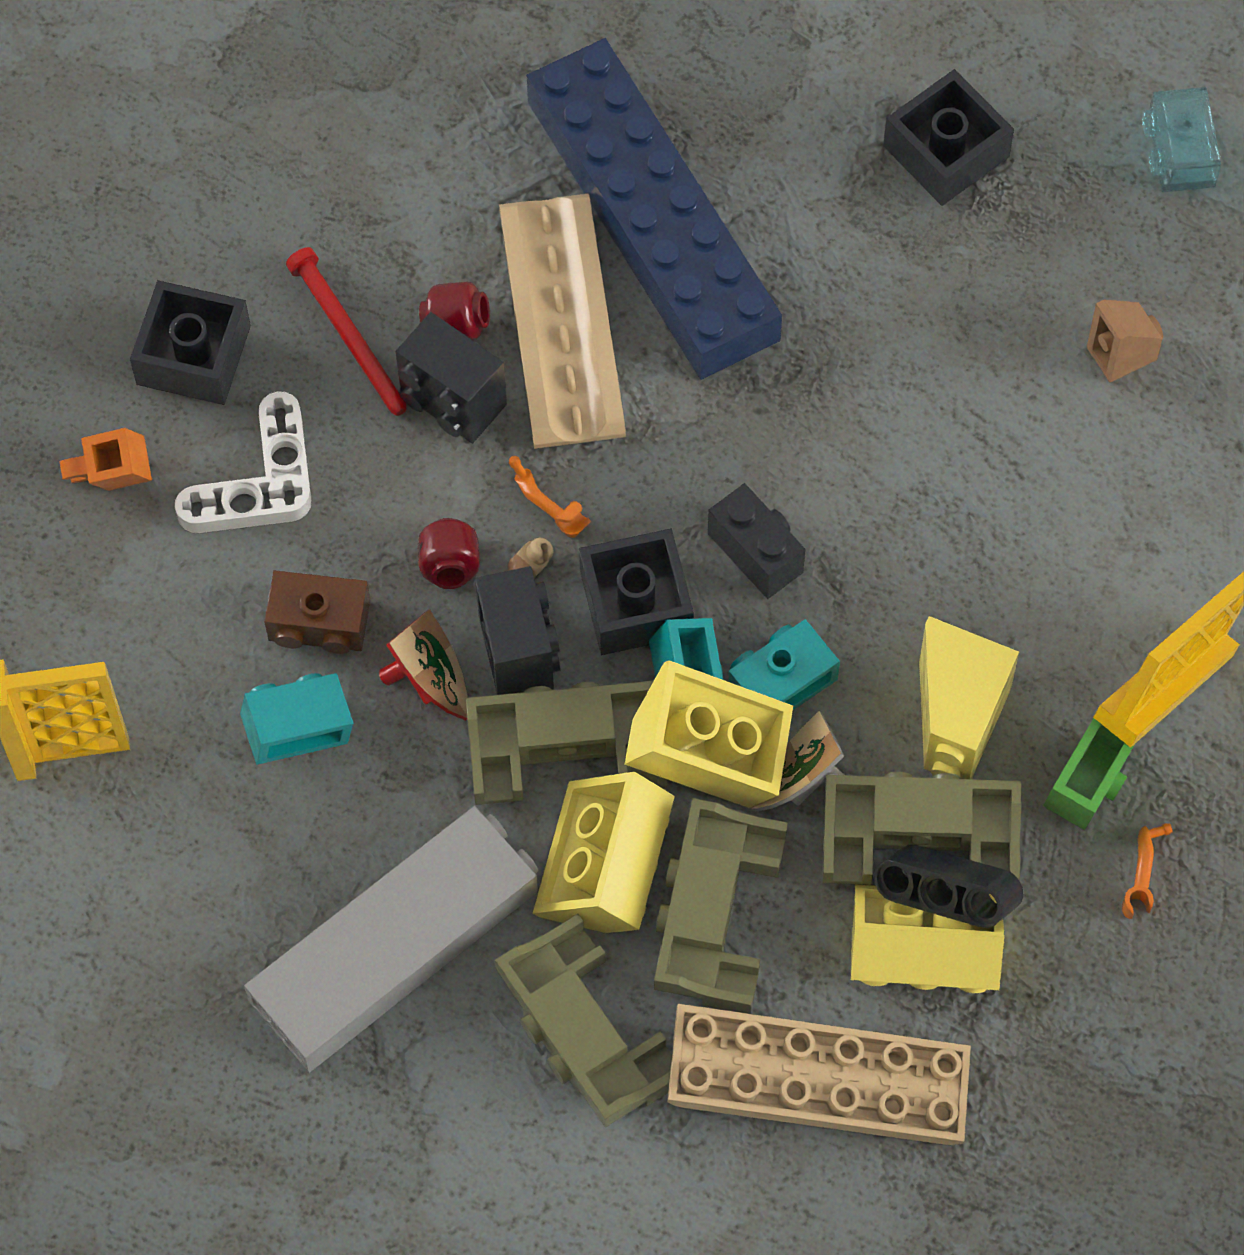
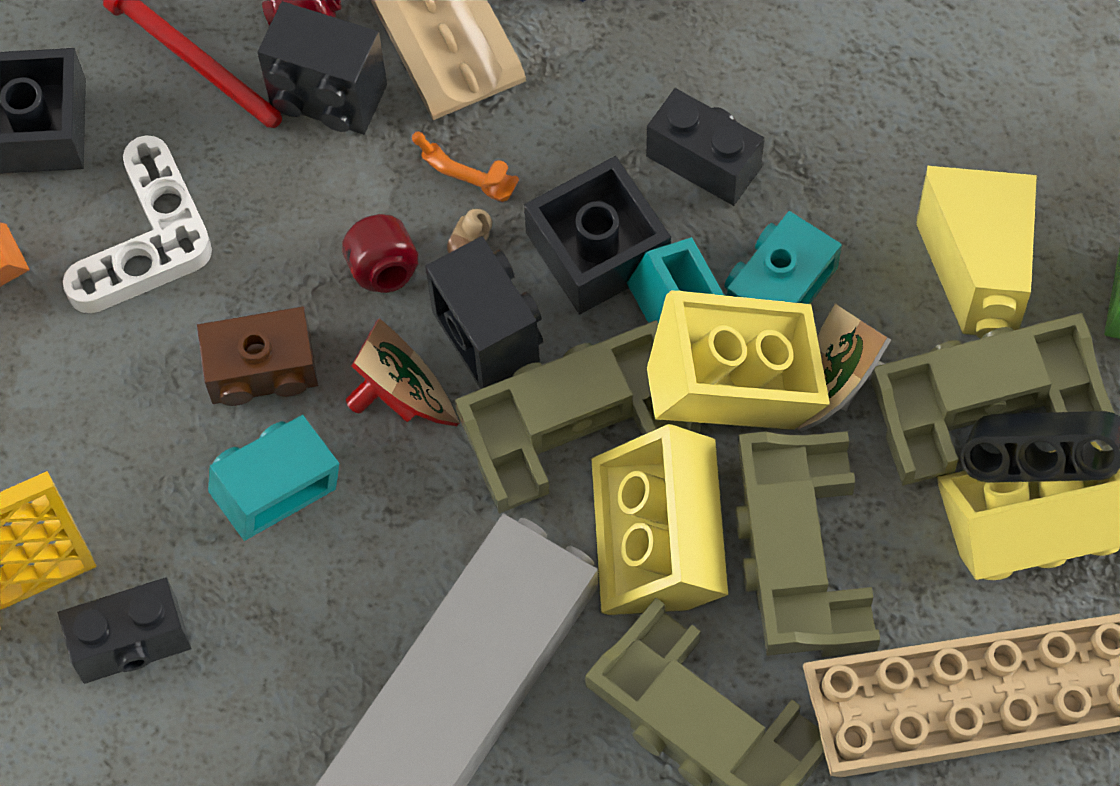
camera: 15 degrees left, 0 degrees up
none -> black brick [57,577,192,684]

